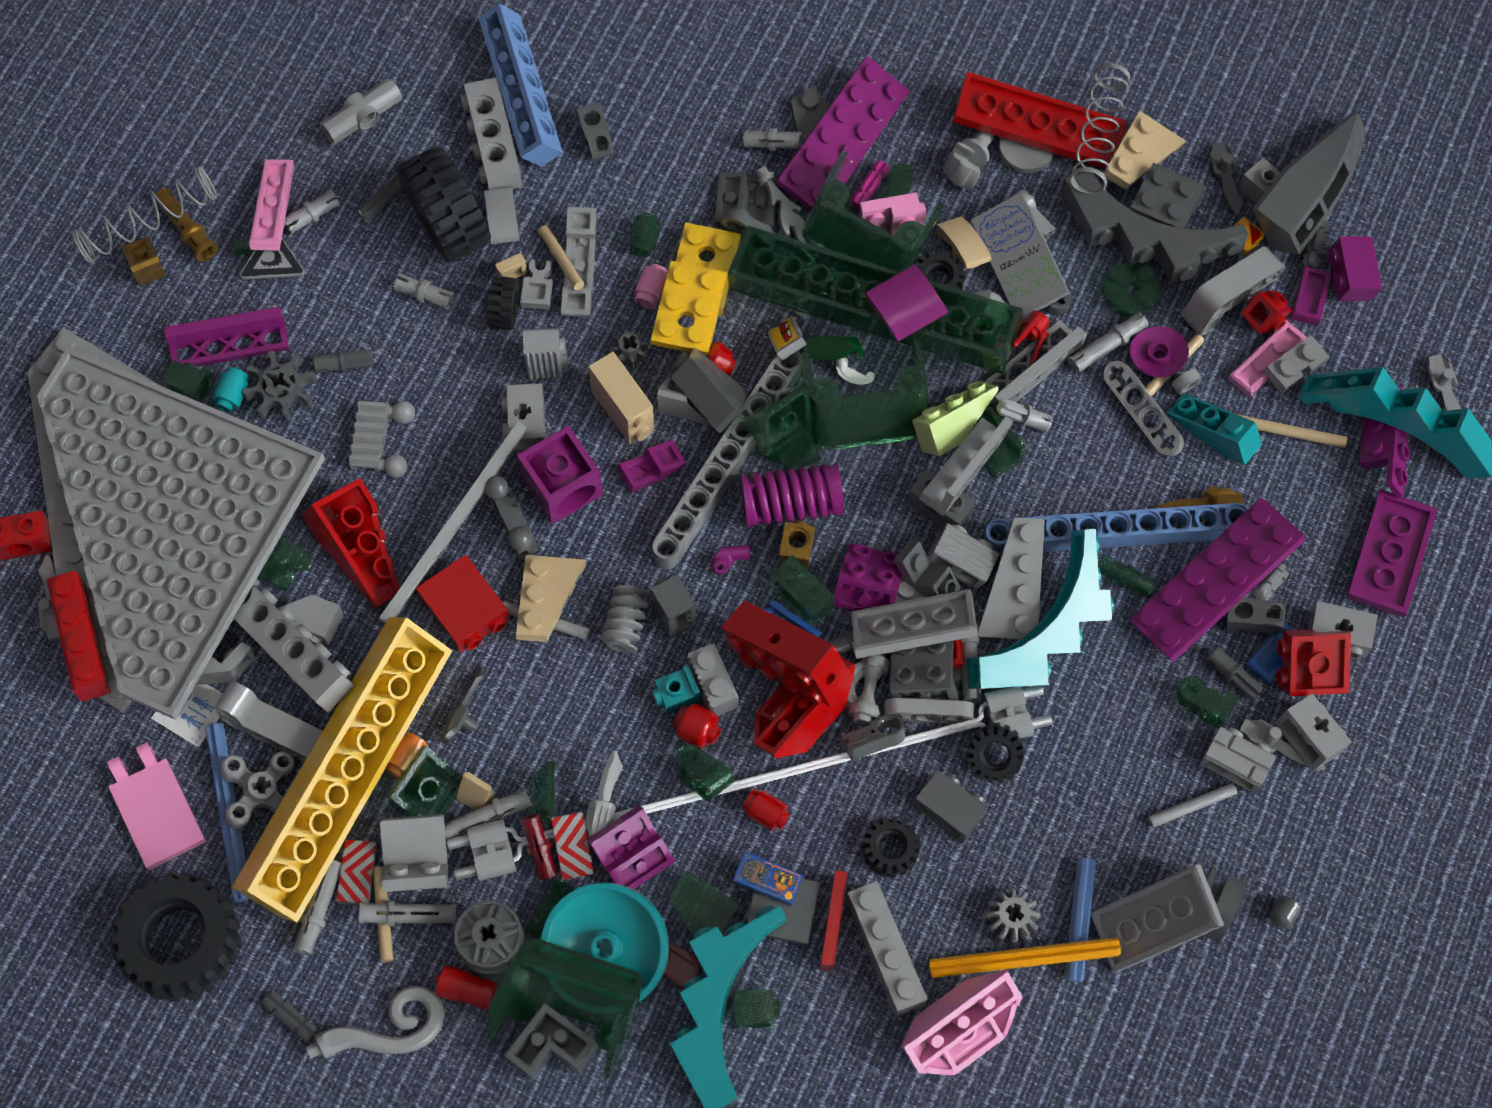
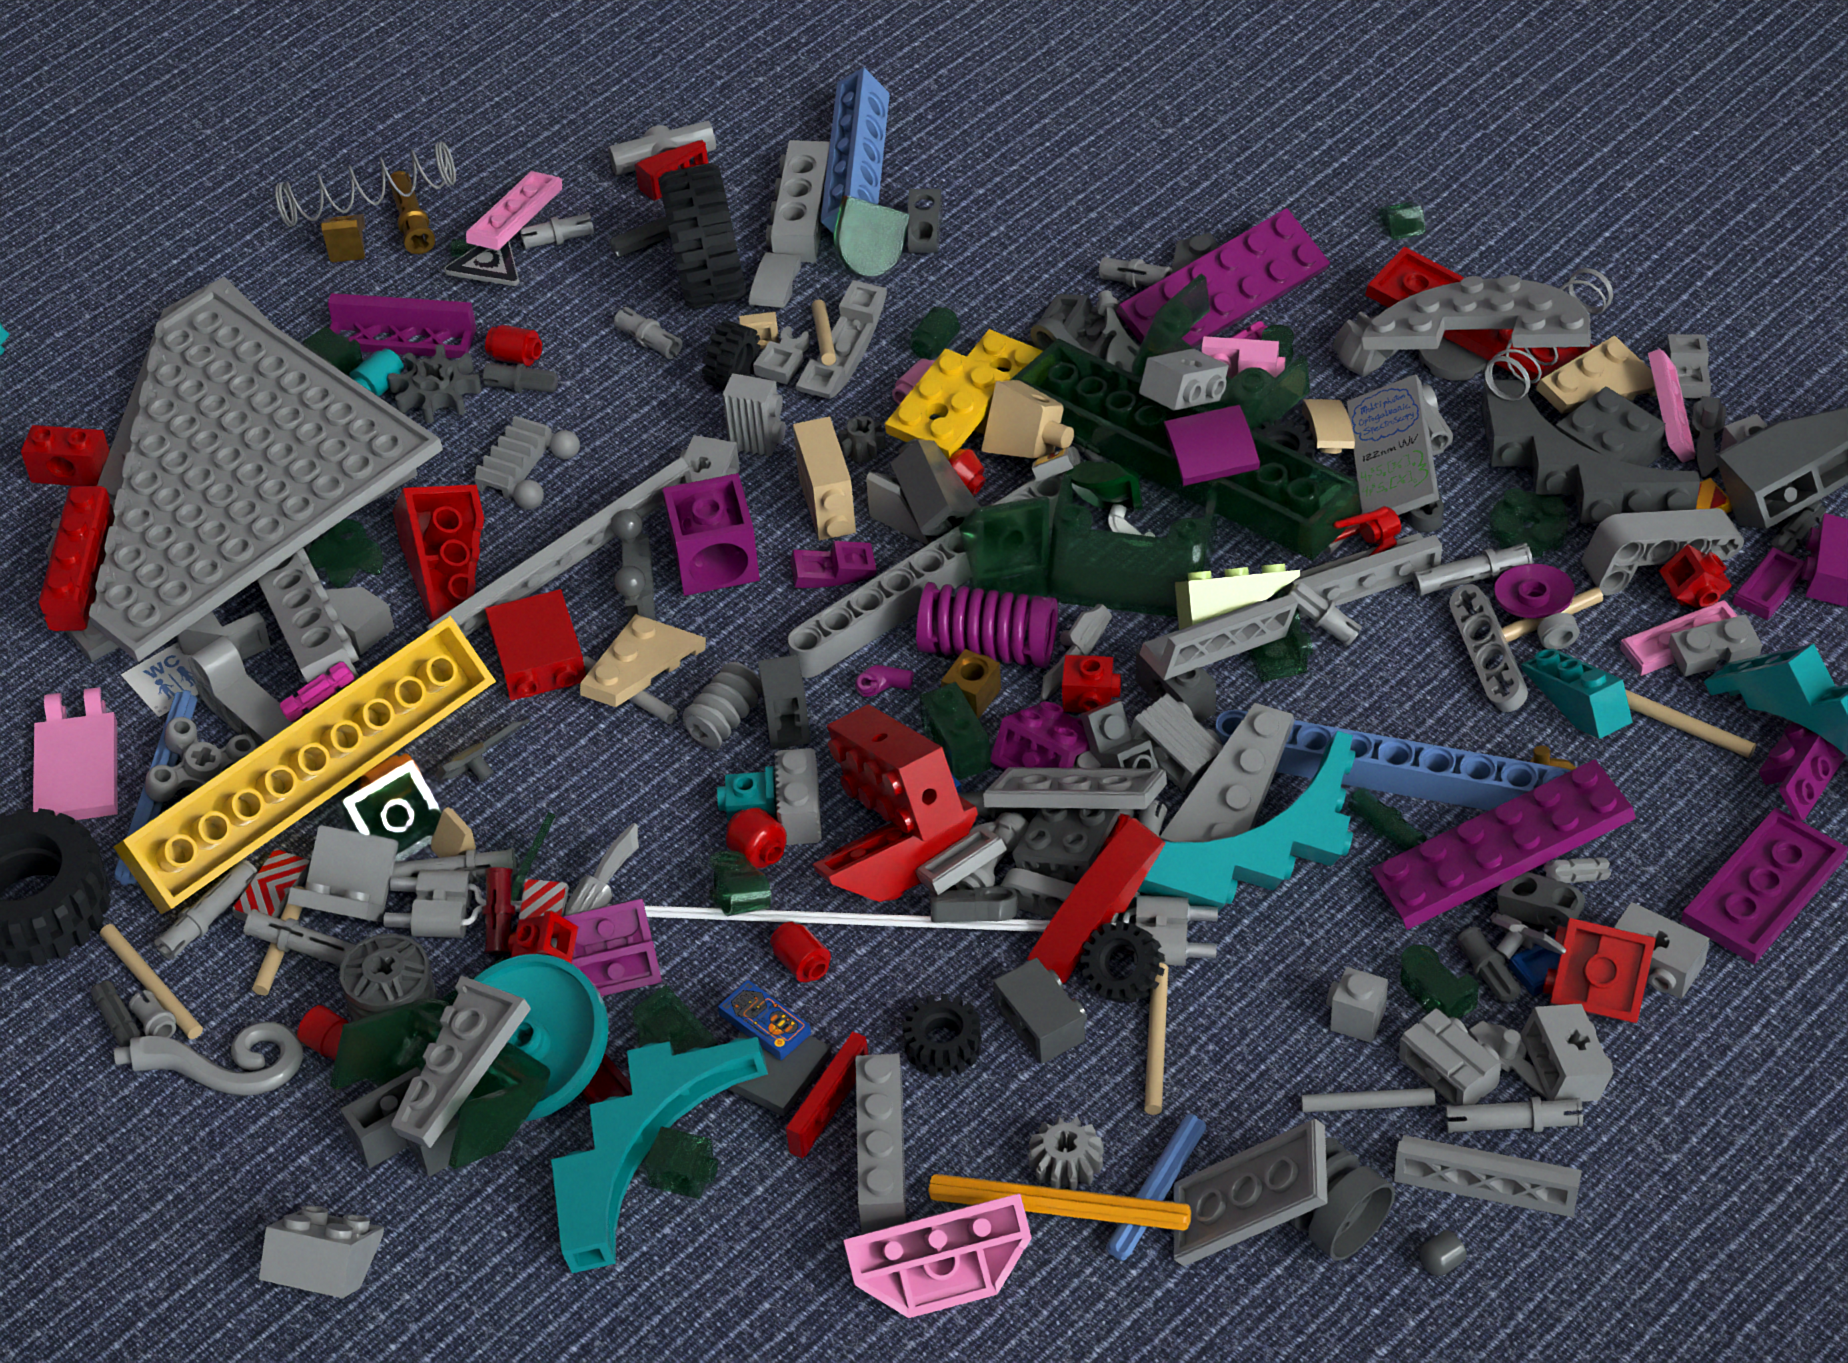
camera: 25 degrees right, 20 degrees down
none -> tan bar [100,924,203,1039]
none -> light grey pin [129,990,176,1038]
none -> dark pink axle [279,662,355,723]
none -> light grey wing [391,976,531,1148]
none -> red brick [485,324,542,366]
none -> red brick [508,910,578,963]
none -> red slope [635,139,708,201]
none -> clear green tile [834,196,910,276]
none -> light grey tile [915,826,1007,895]
none -> tan torso [981,380,1074,458]
none -> red slope [1027,818,1166,984]
none -> light grey piece [1040,604,1112,701]
none -> red brick [1062,655,1121,712]
none -> light grey brick [1139,348,1229,410]
none -> tan bar [1144,963,1168,1115]
none -> light grey brick [1326,967,1388,1043]
none -> light grey plate [1362,275,1591,350]
none -> clear green slope [1378,201,1426,240]
none -> light grey fence [1394,1135,1582,1217]
none -> light grey pin [1445,1097,1583,1134]
none -> light grey piece [1490,912,1566,960]
none -> bright pink tile [1648,349,1696,463]
none -> light grey slope [1667,334,1711,398]

